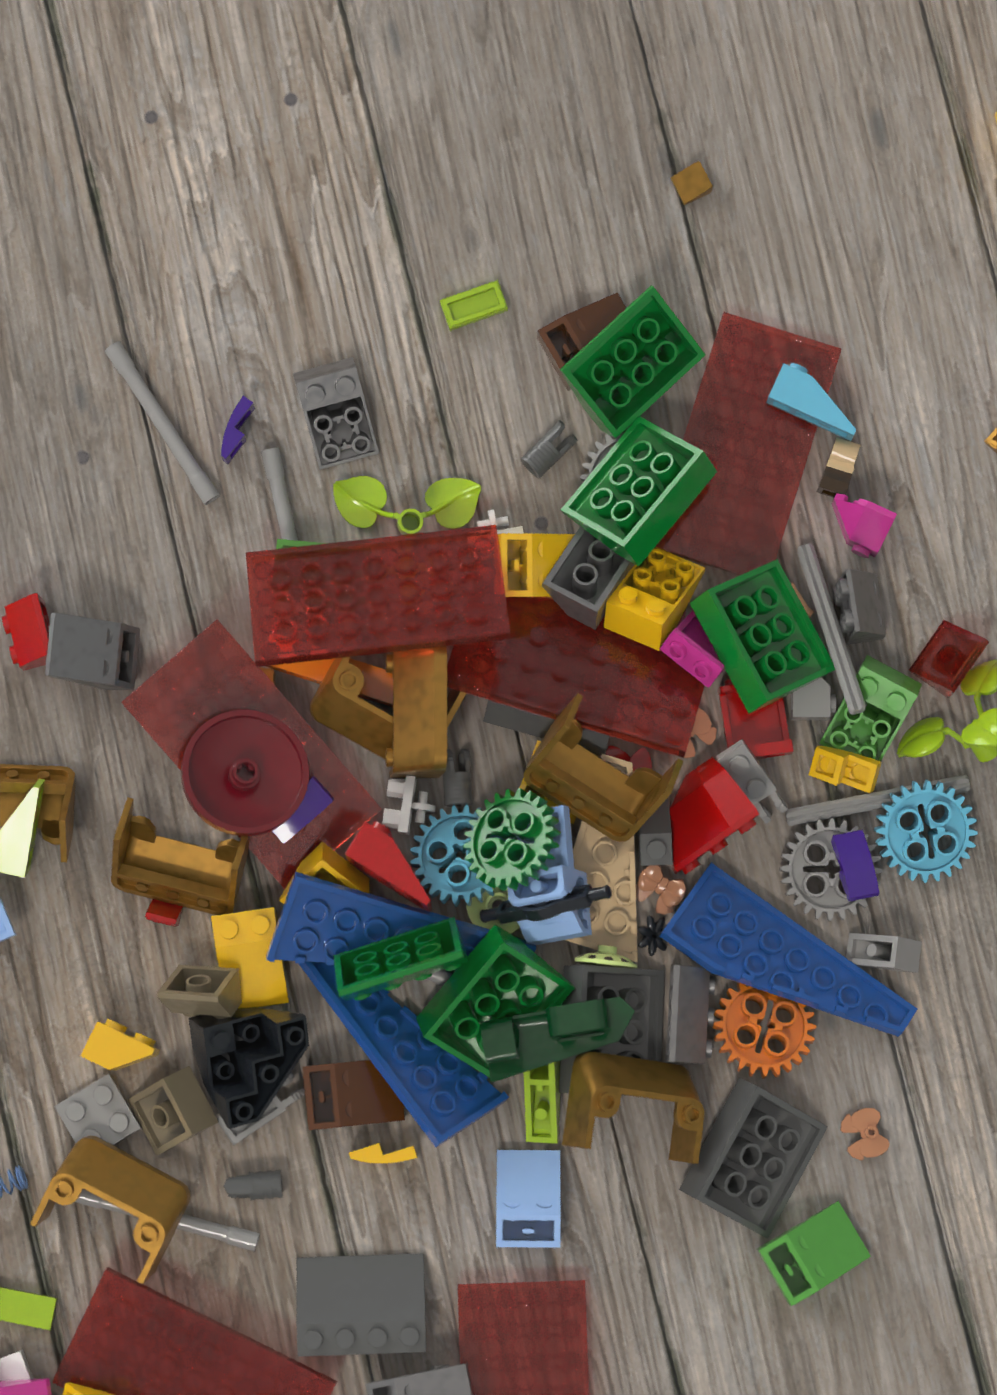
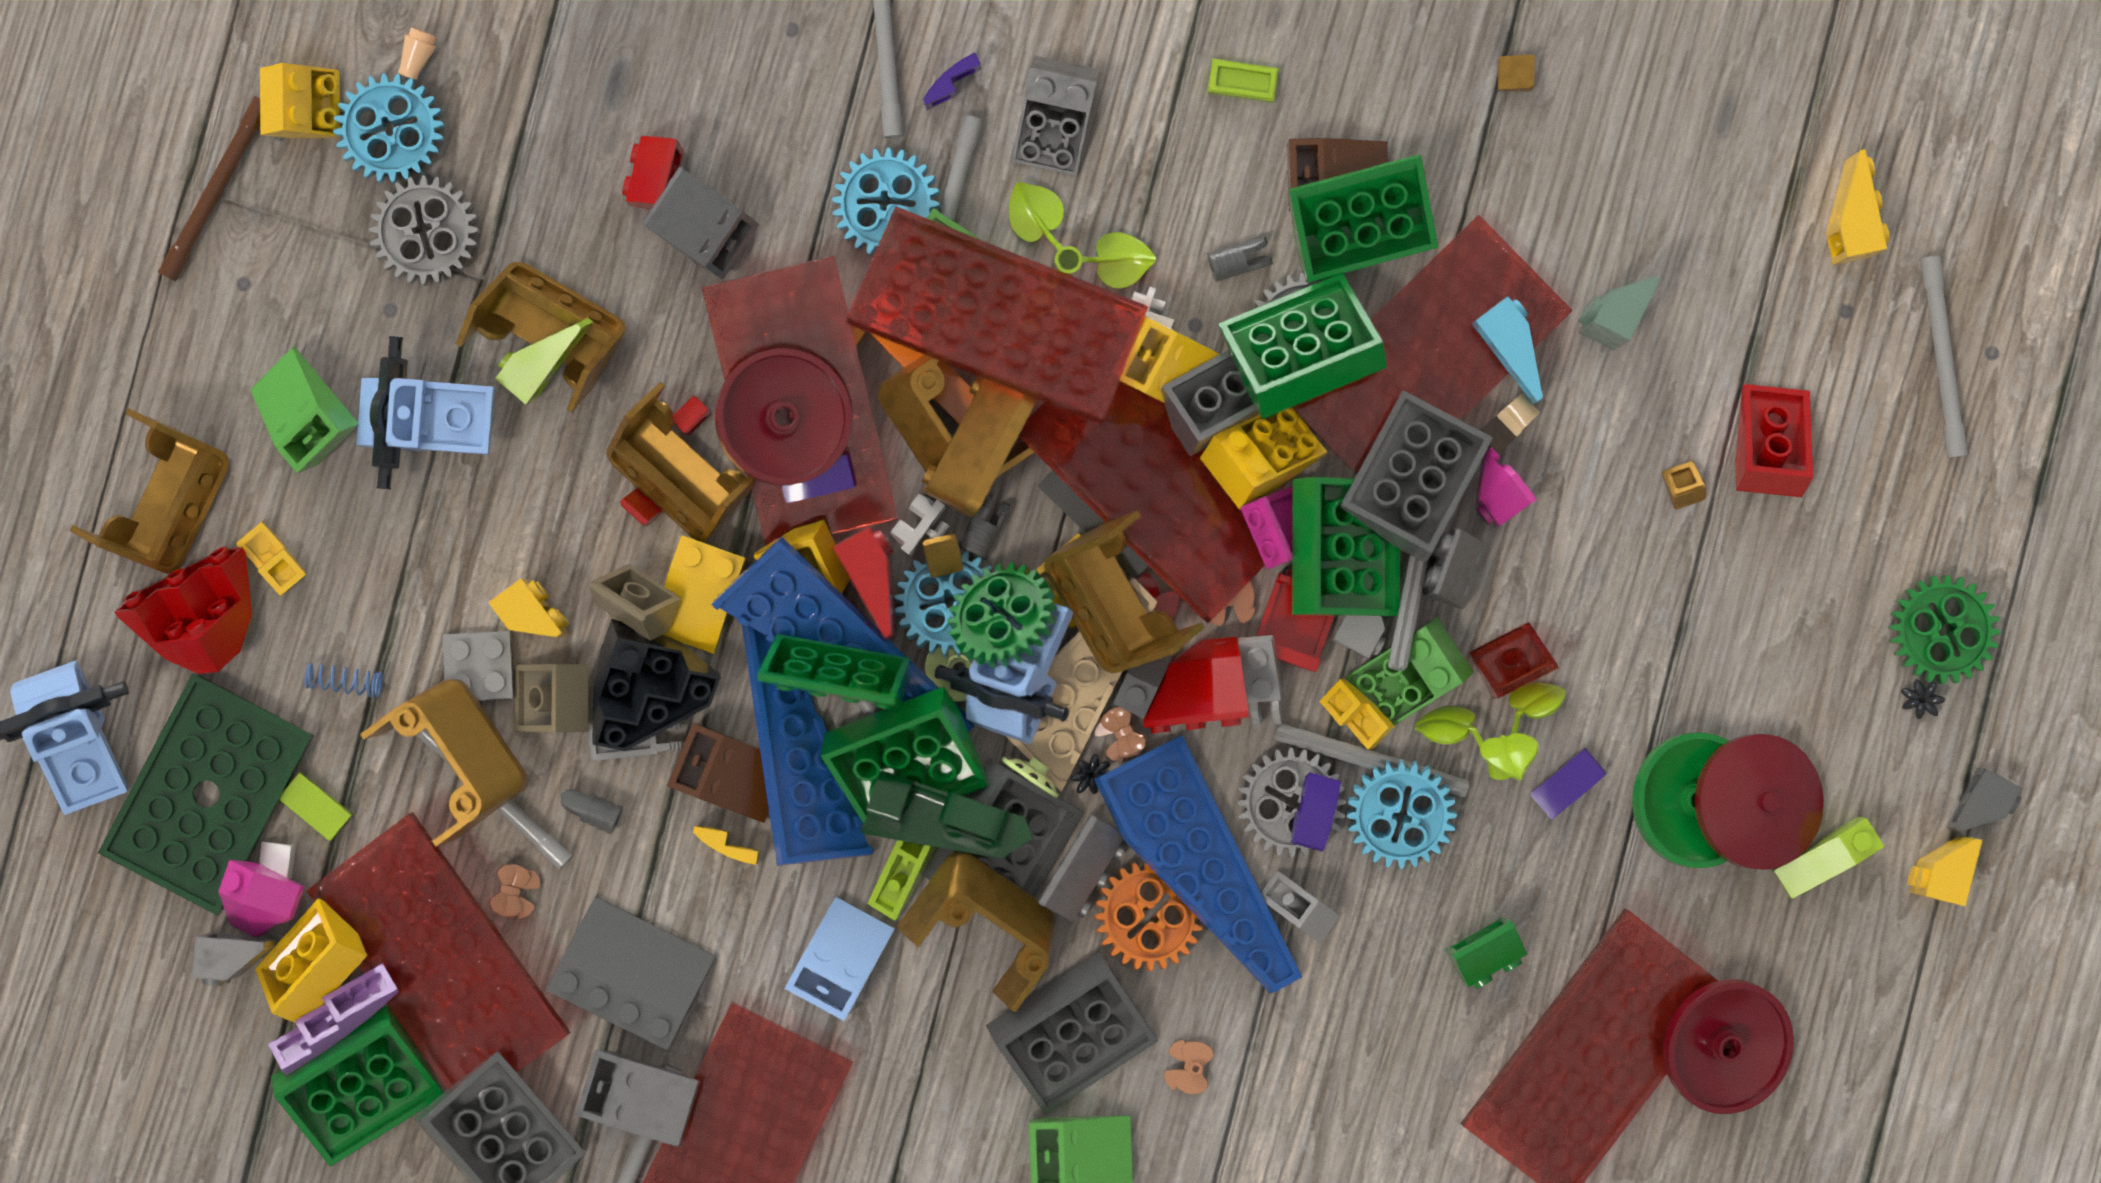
camera: 25 degrees right, 5 degrees up
none -> nougat piece [489,864,541,919]
none -> red slope [673,396,711,435]
none -> medium azure gear [832,147,942,258]
none -> pearl gold slope [922,533,963,578]
none -> dark grey slope [1340,390,1493,563]
none -> sand green slope [1577,276,1661,350]

